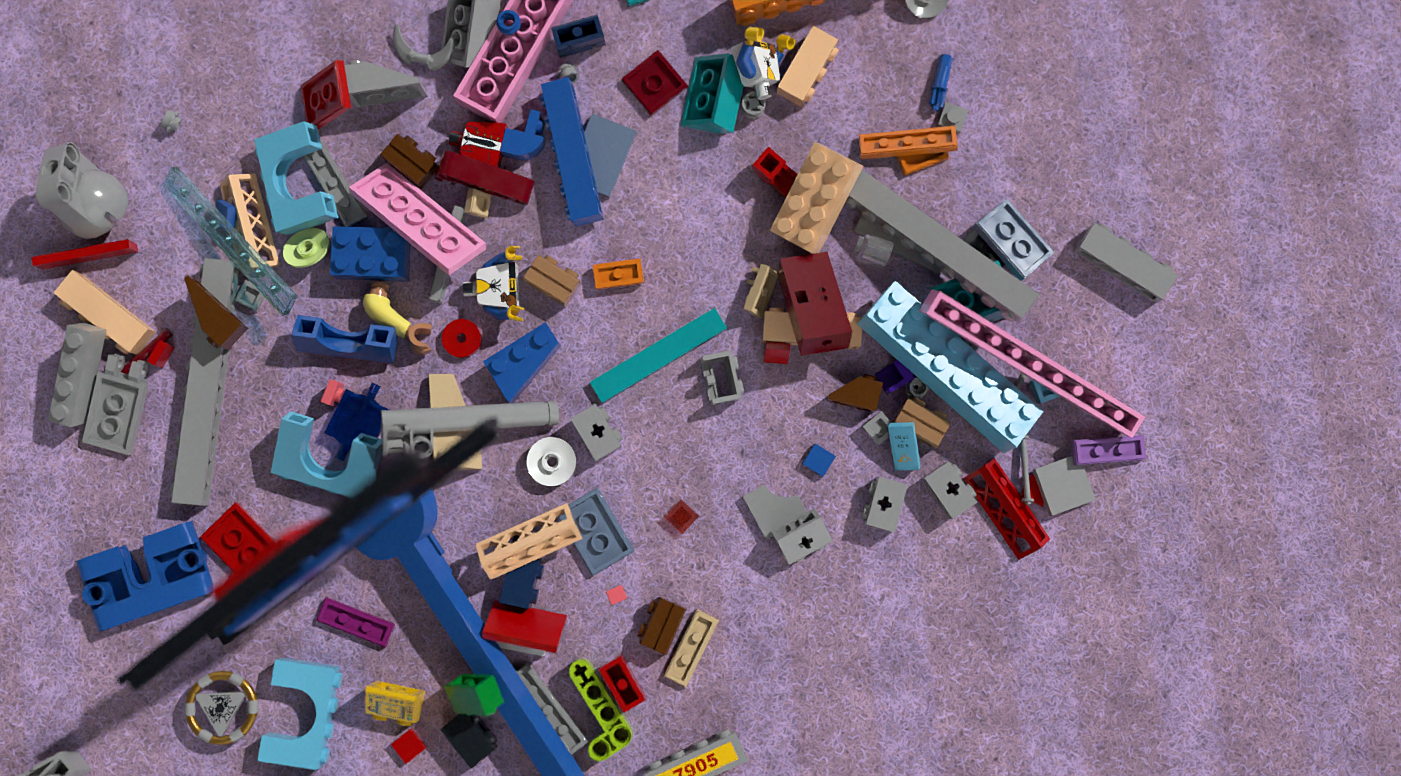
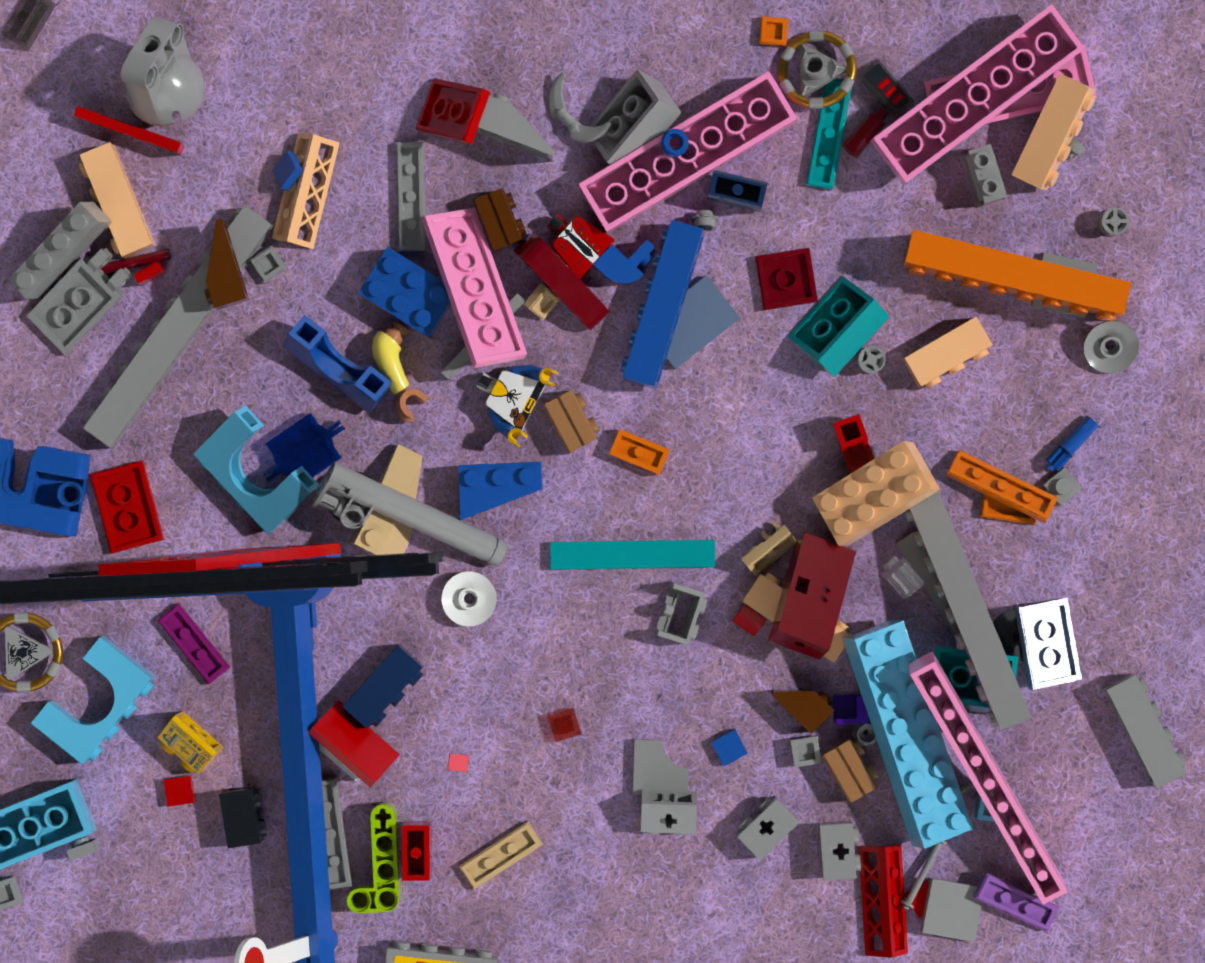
camera: 40 degrees right, 5 degrees up
light grey plate [160,110,182,133] -> none
clear light blue tile [163,167,298,316] -> none
medium azure arch [254,121,338,235] -> none
yellowish green dish [283,228,330,268] -> none
coral plate [321,379,345,407] -> none
red piece [442,319,482,358] -> none
green brick [444,674,504,717] -> none
light nougat fence [475,503,583,580] -> none
sand blue tile [558,487,635,576] -> none
light grey brick [571,403,623,462] -> none
reddish brown brick [637,596,687,655] -> none
torso [731,27,795,100] -> none
medium azure tile [888,422,920,471] -> none

